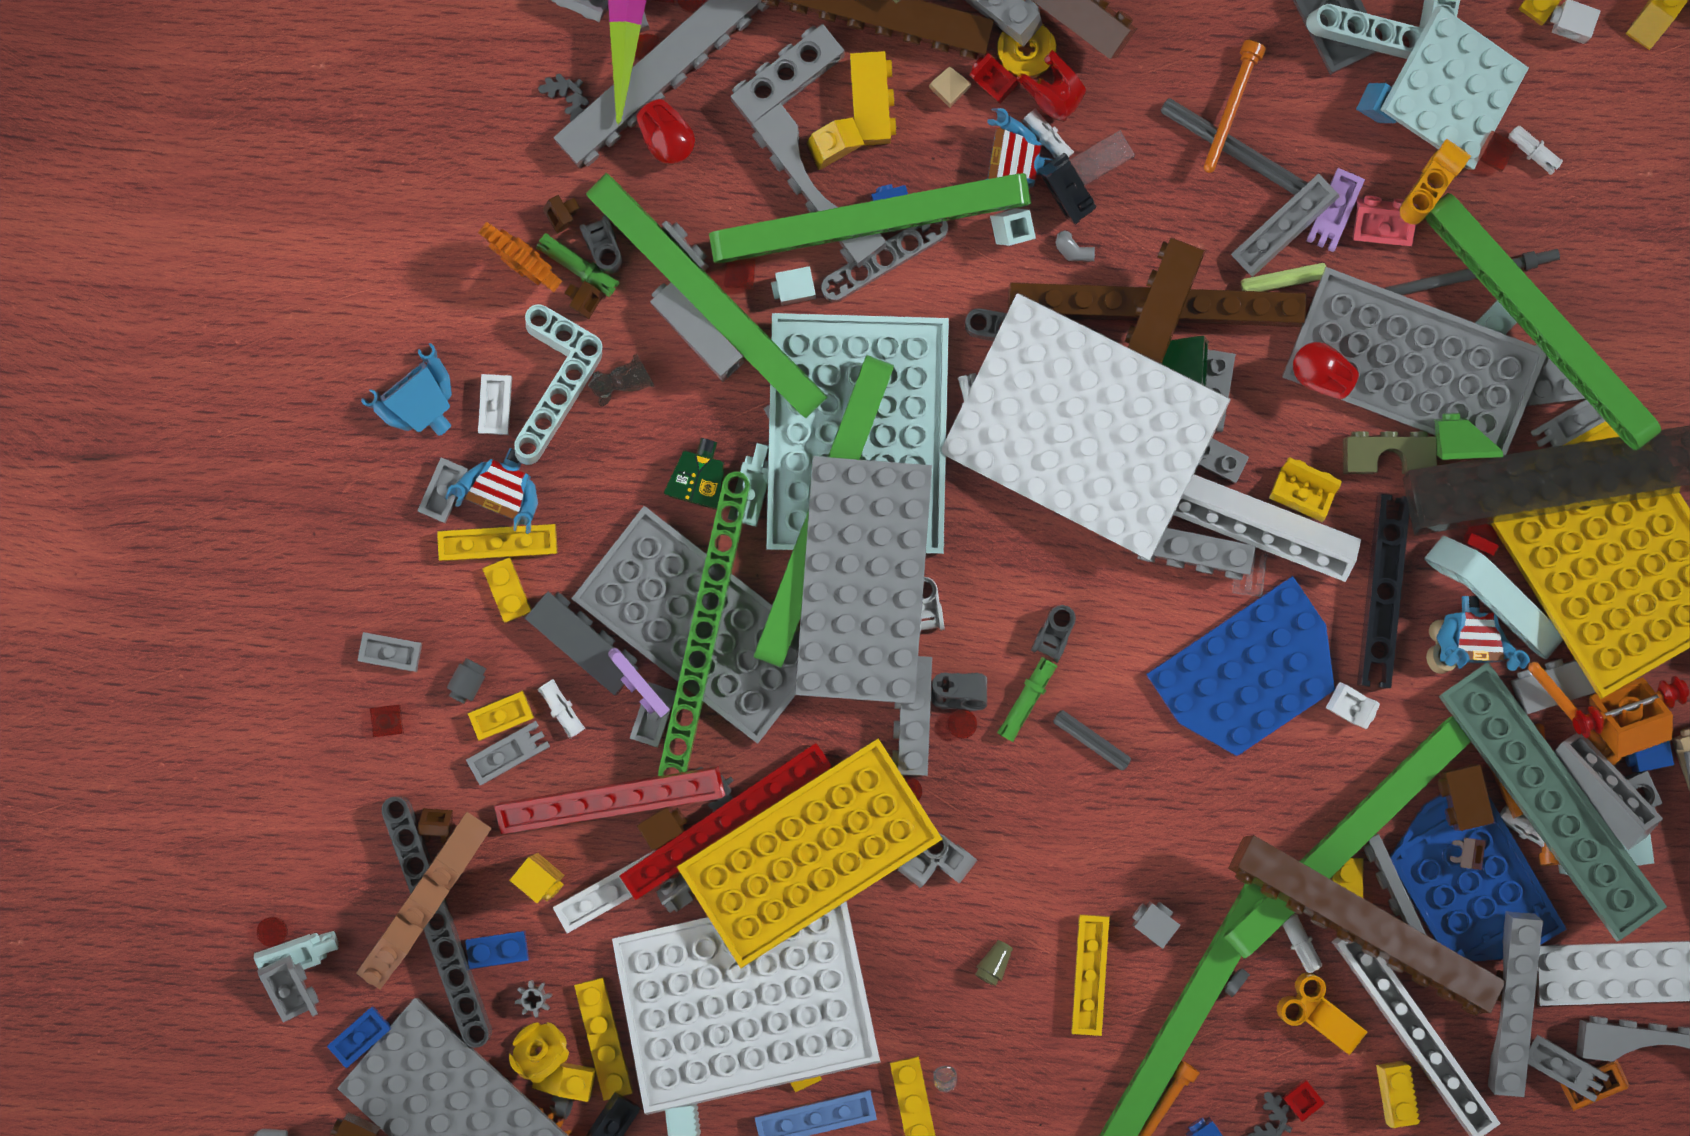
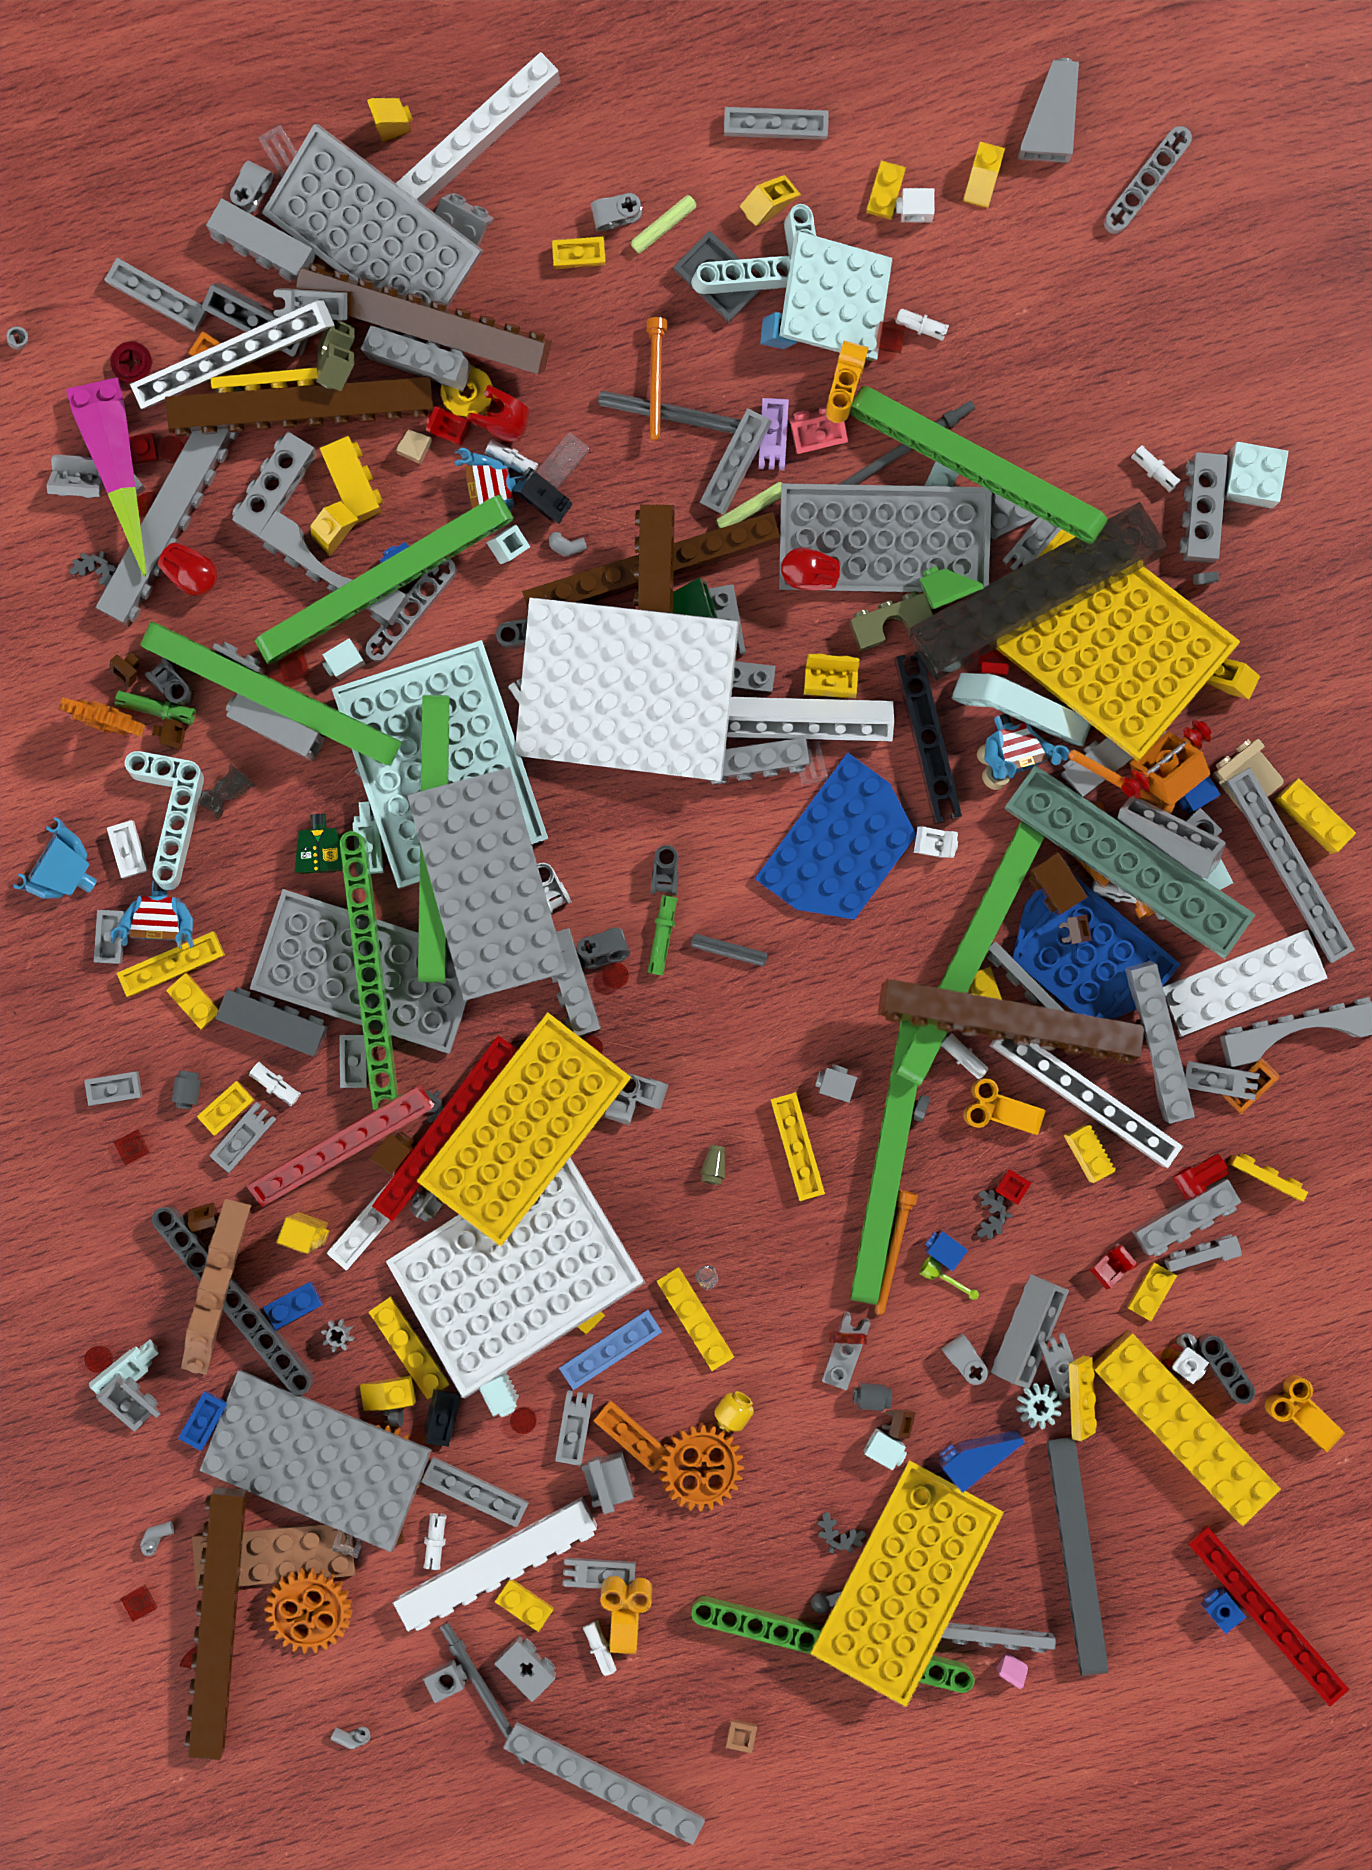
camera: 20 degrees left, 0 degrees up
yellow plate [509,1022,569,1083] -> none
lavender hinge [608,648,670,717] -> none

